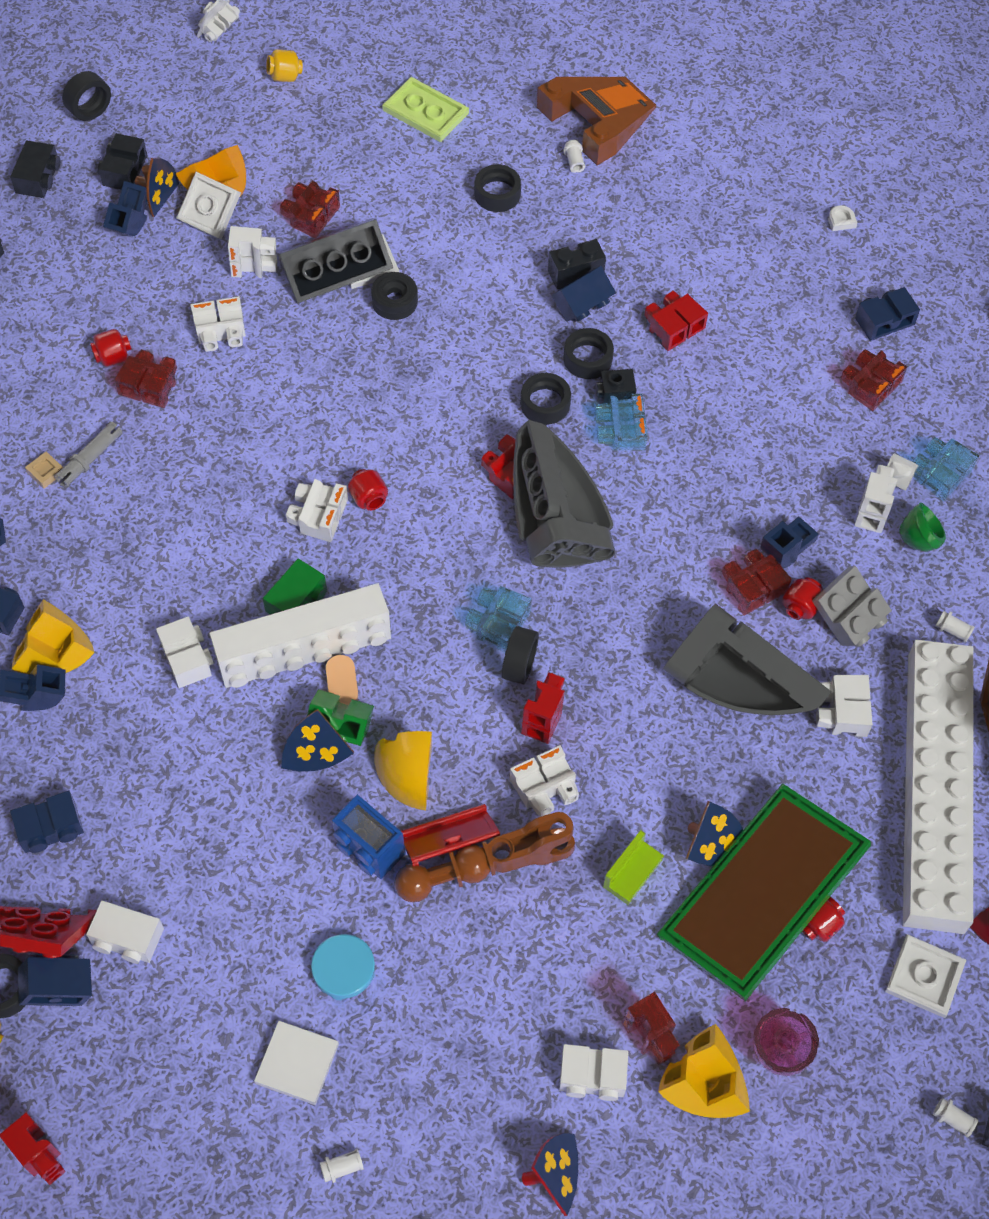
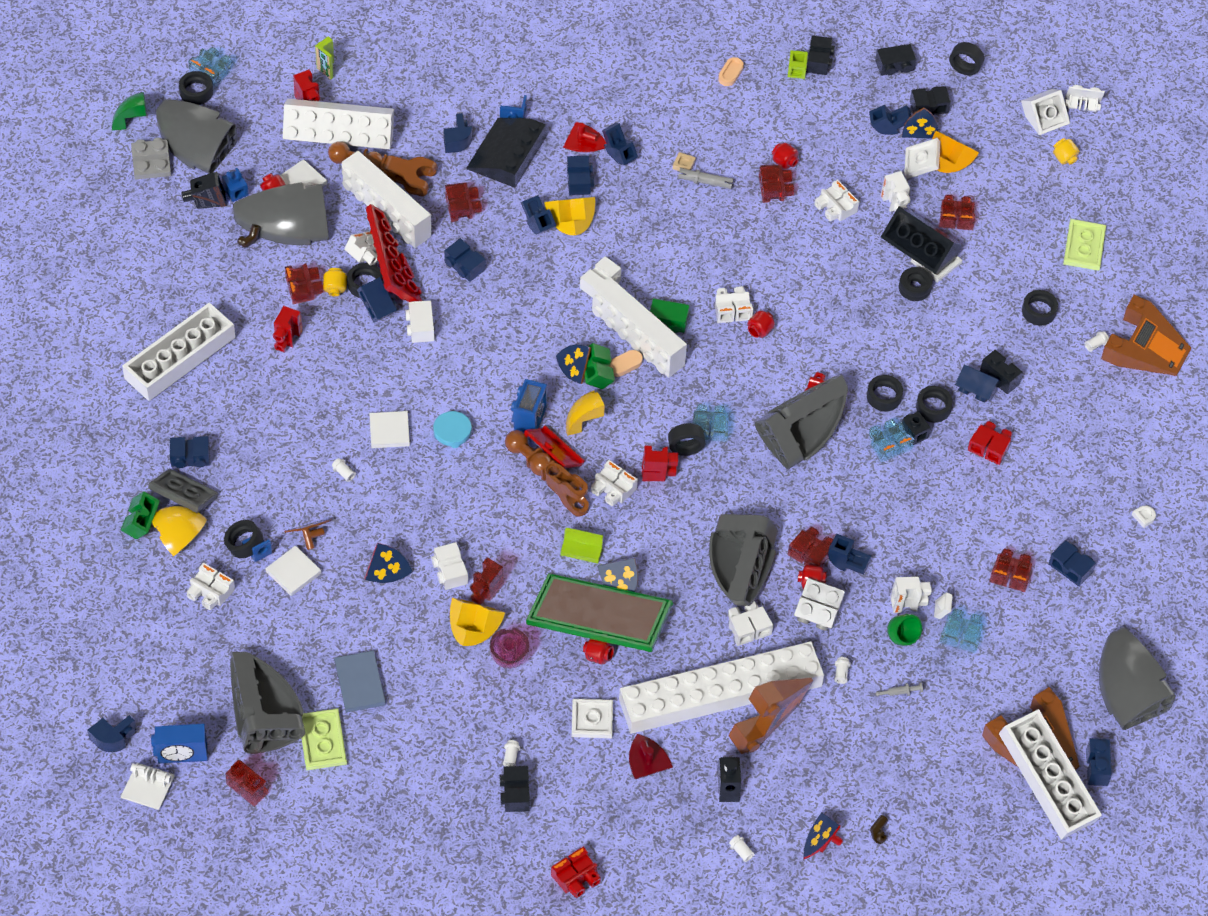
camera: 65 degrees right, 5 degrees down
none -> white slope [1021,89,1070,135]

